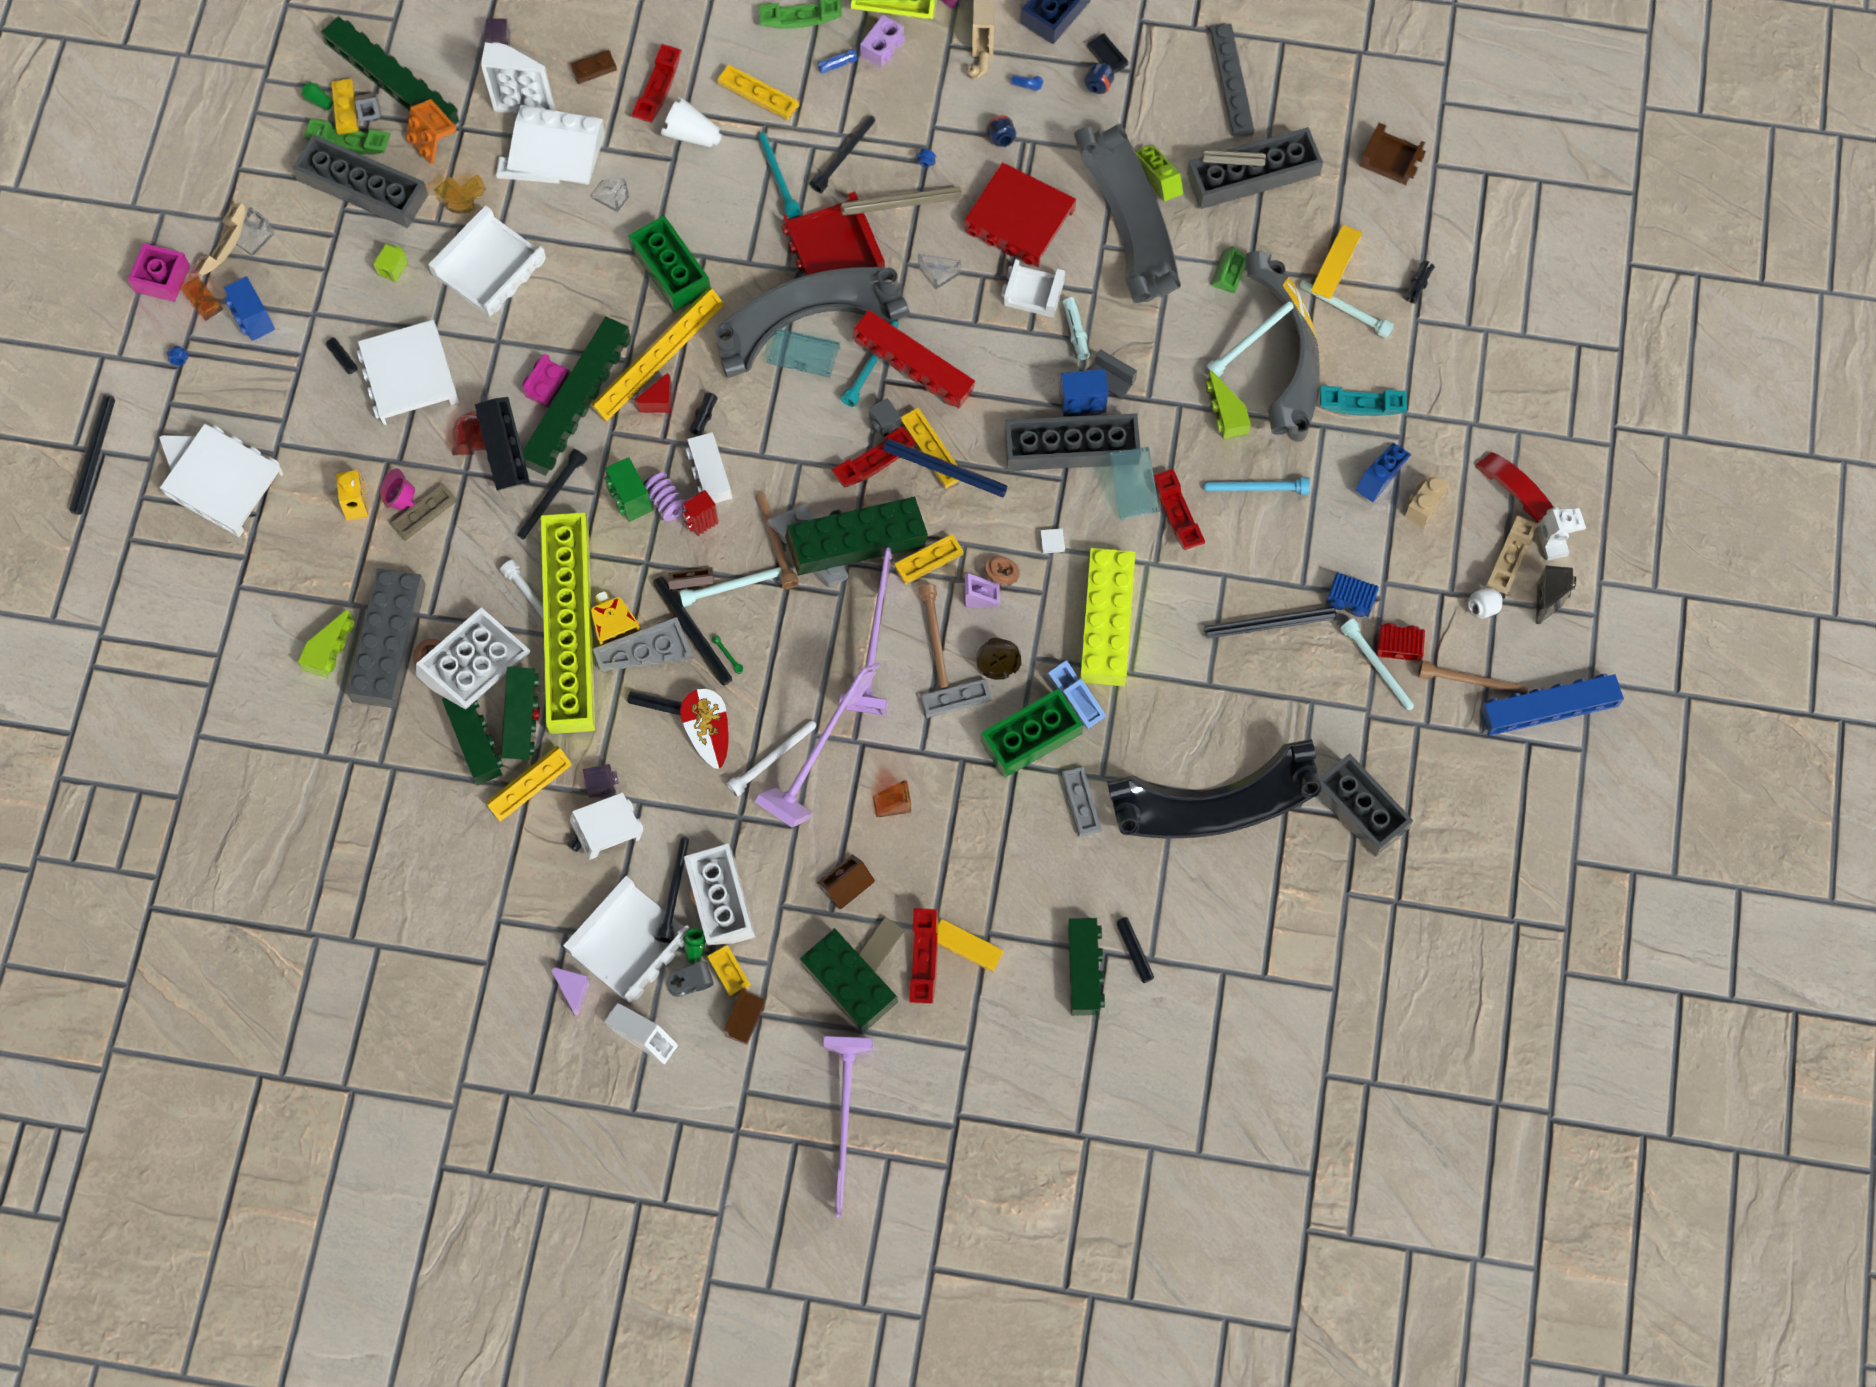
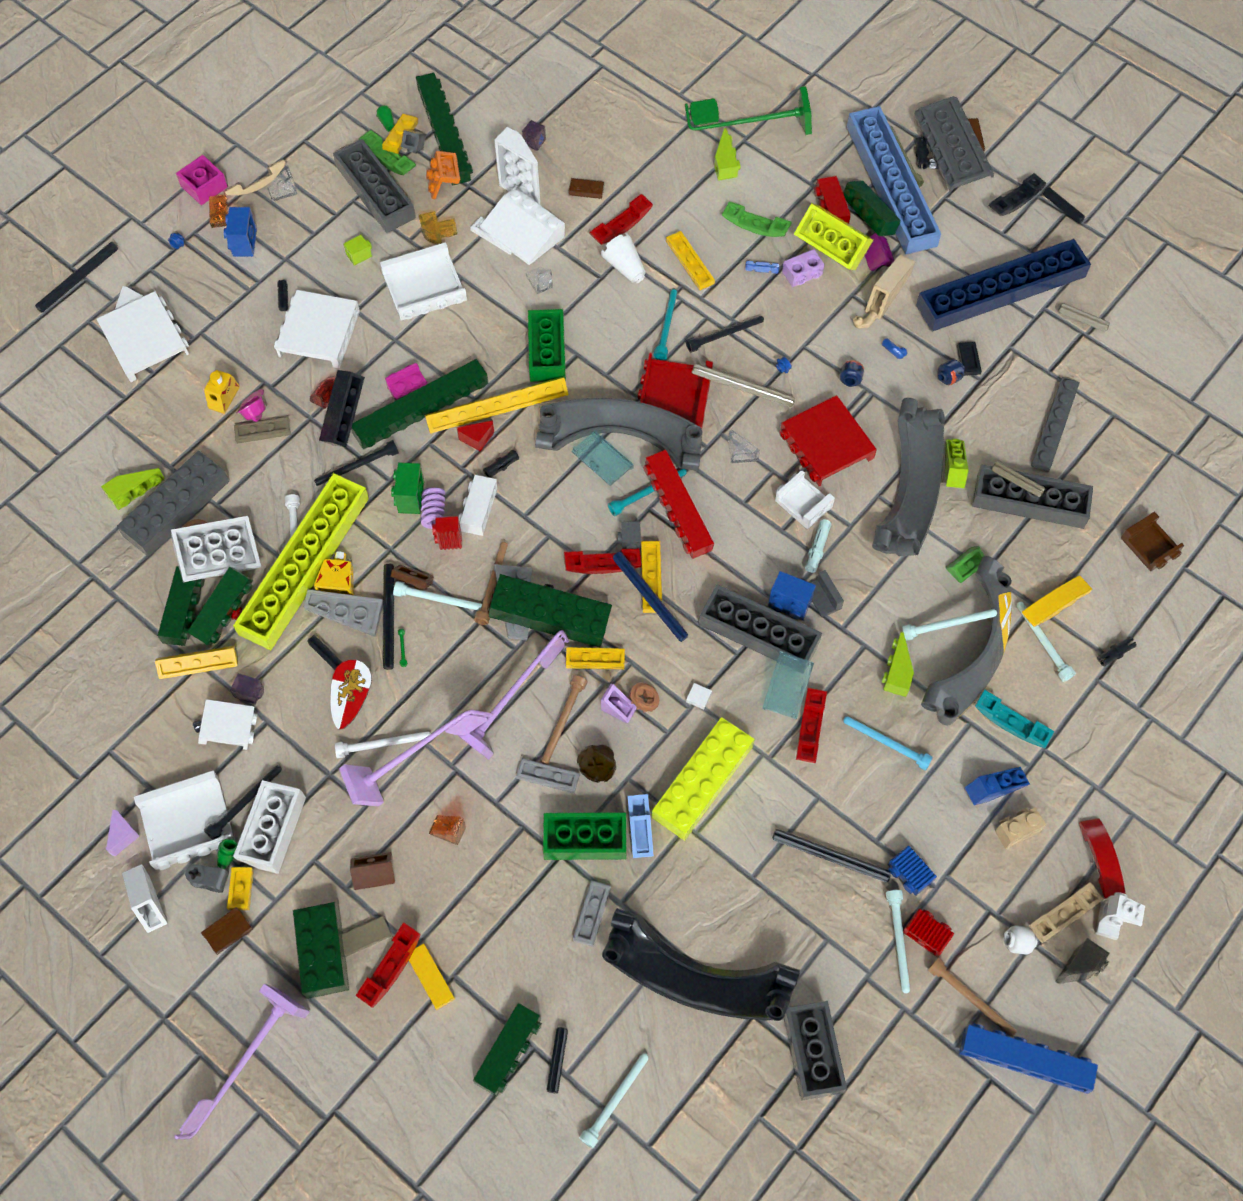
camera: 30 degrees right, 5 degrees down
none -> light aqua piece [579,1053,649,1148]

